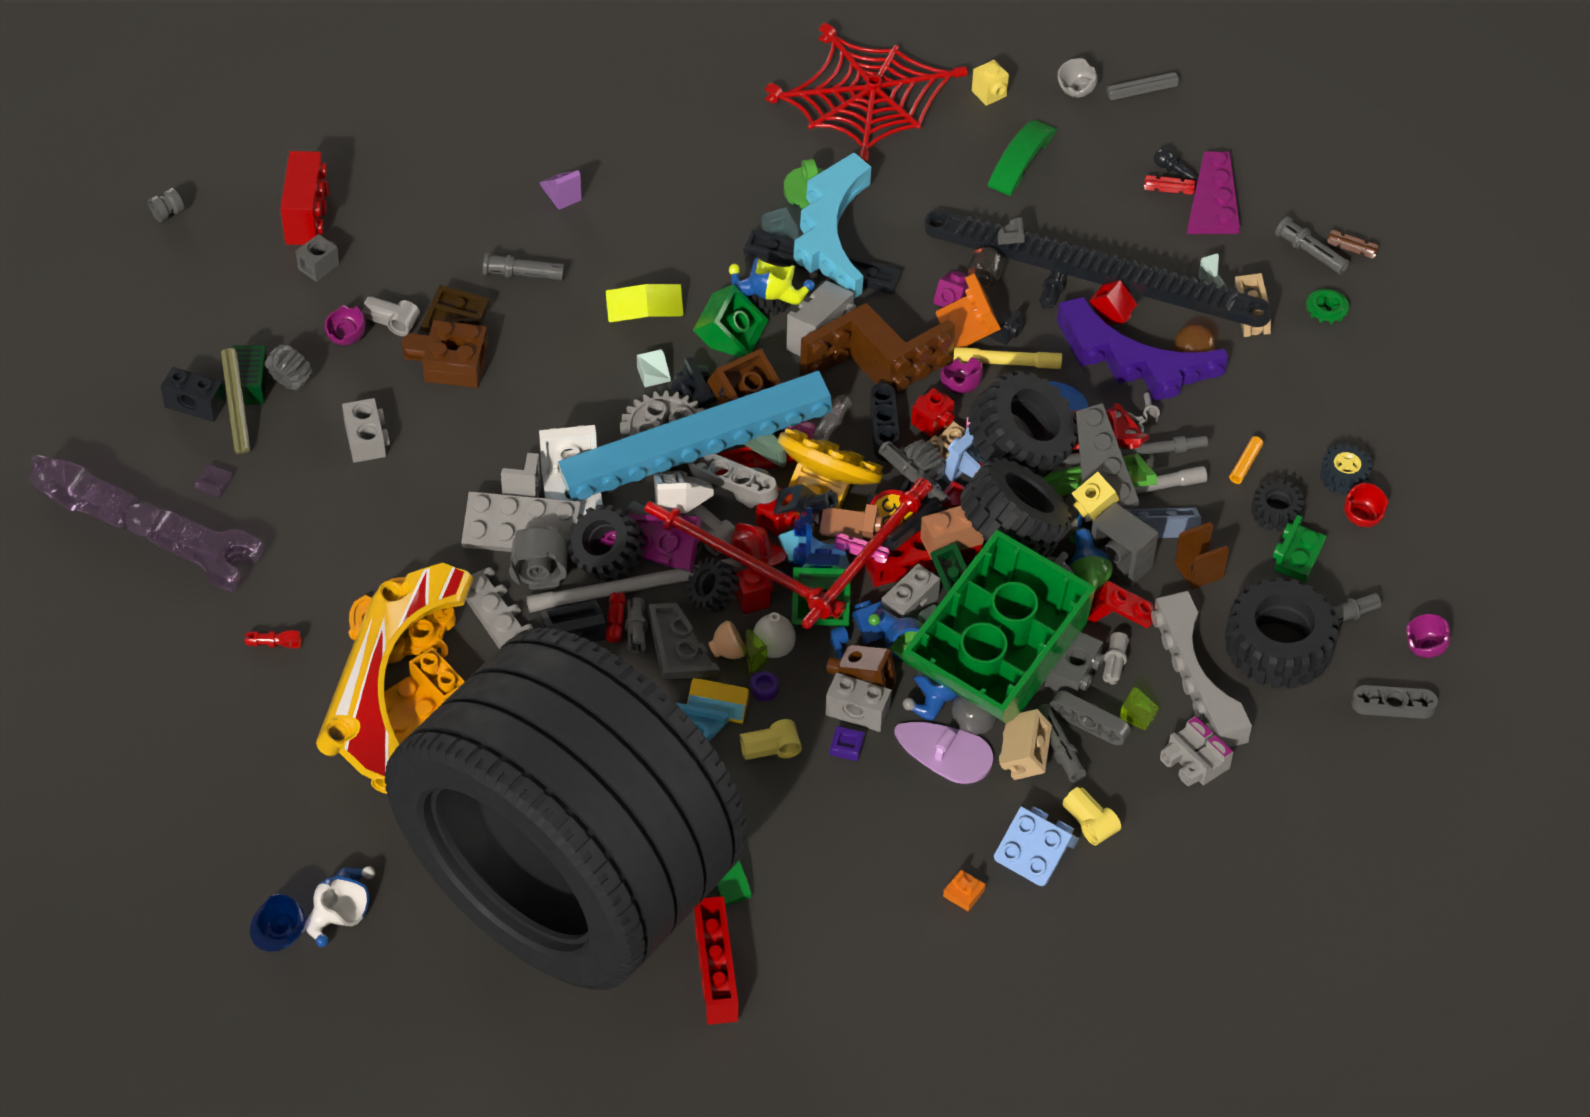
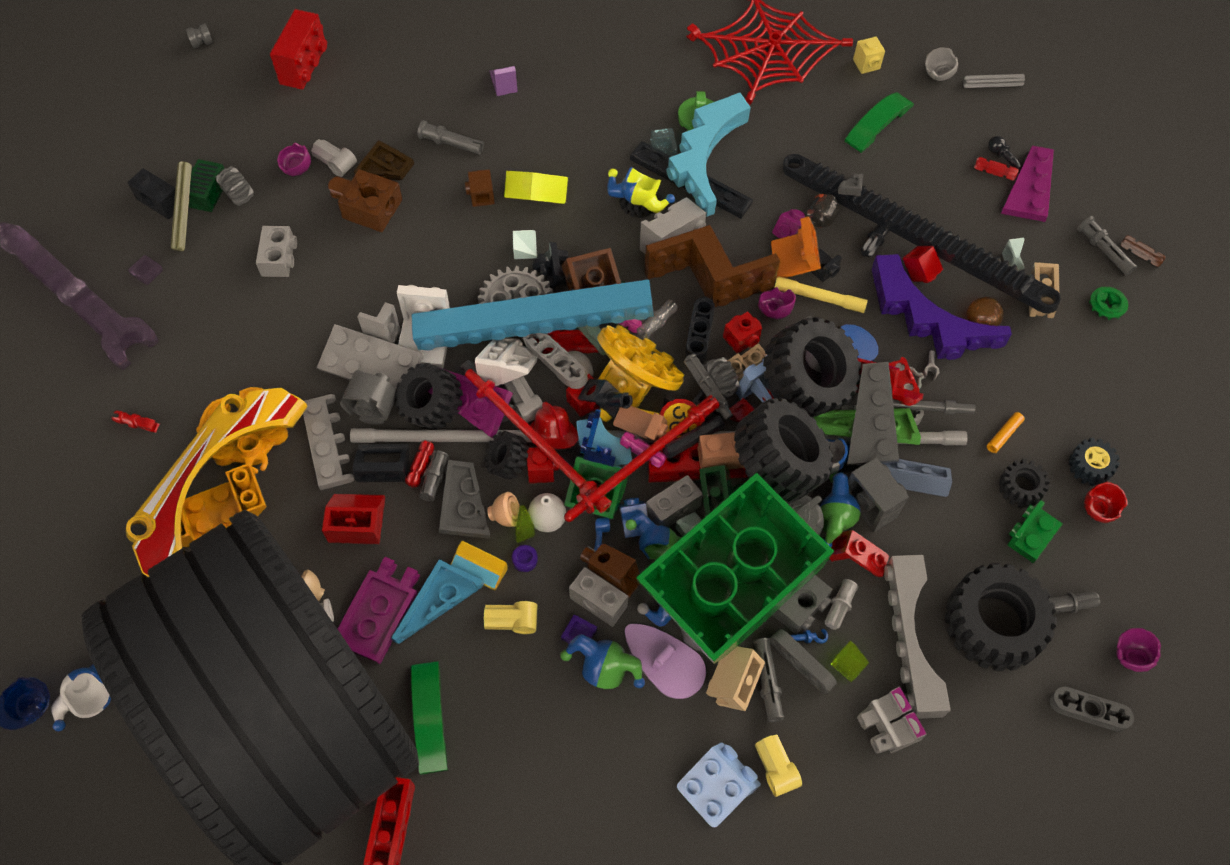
camera: 15 degrees right, 10 degrees up
dark grey brick [296,234,339,282] -> none
green slope [693,284,768,357] -> none
orange tile [943,869,986,912] -> none
light yellow brick [1072,472,1119,521] -> none
reddish brown piece [1174,522,1229,590] -> none
none -> reddish brown brick [465,169,495,207]
none -> piece [560,634,645,689]
none -> blue hand [790,629,828,644]

